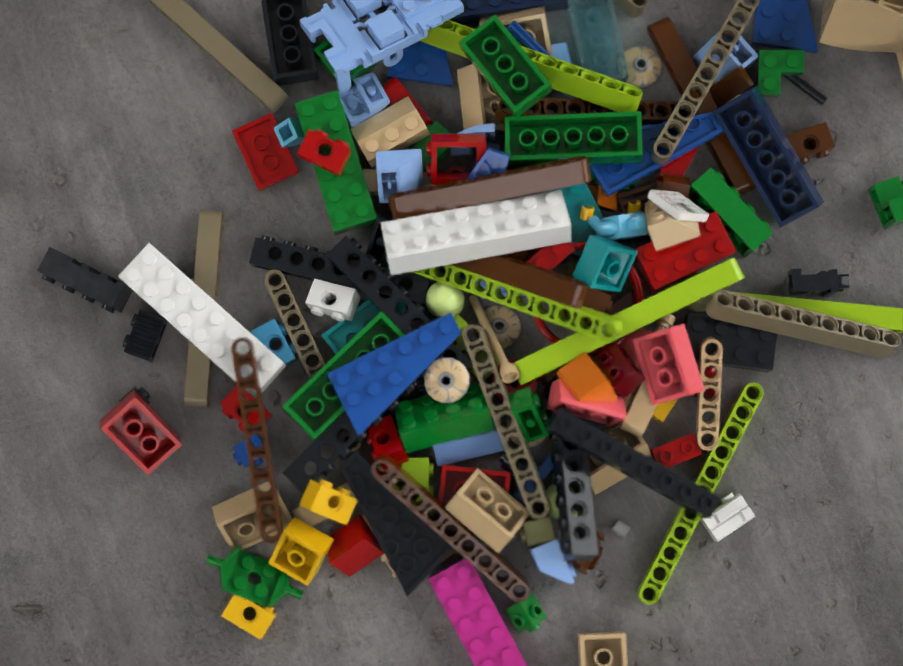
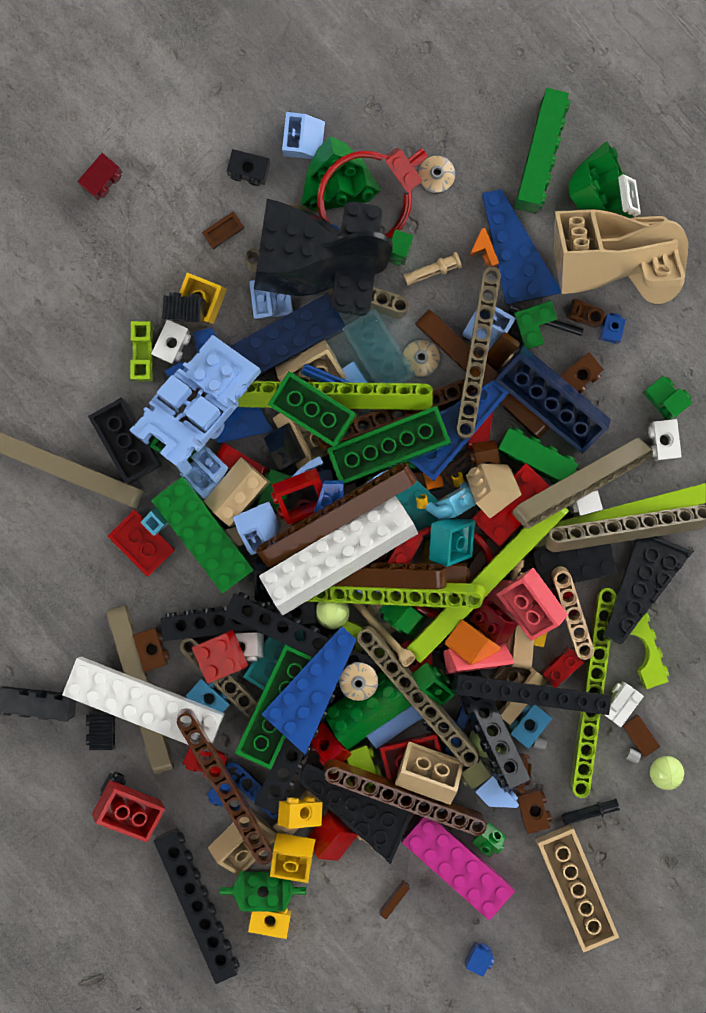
camera: 15 degrees left, 5 degrees up
red brick [297,129,352,177] -> none
white tile [647,190,709,222] -> none
black hips [784,269,850,297] -> none
none -> reddish brown brick [133,627,170,672]
none -> black brick [154,828,240,984]
none -> red brick [192,630,248,684]
none -> blue beam [226,761,278,819]
none -> black slope [264,423,306,472]
none -> green brick [379,605,426,637]
none -> reddish brown tile [380,880,410,919]
none -> dark azure brick [508,704,553,749]
none -> dark tan beam [512,438,653,529]
none -> reddish brown brick [516,787,552,834]
none -> black axle [562,798,620,825]
none -> reddish brown piece [566,299,605,328]
none -> white brick [568,490,603,516]
none -> blue brick [599,313,626,344]
none -> black wing [603,536,694,644]
none -> reddish brown tile [622,714,660,758]
none -> light grey piece [625,748,641,764]
none -> lime arch [630,613,669,689]
none -> white brick [648,419,681,461]
none -> yellowish green piece [650,756,684,790]

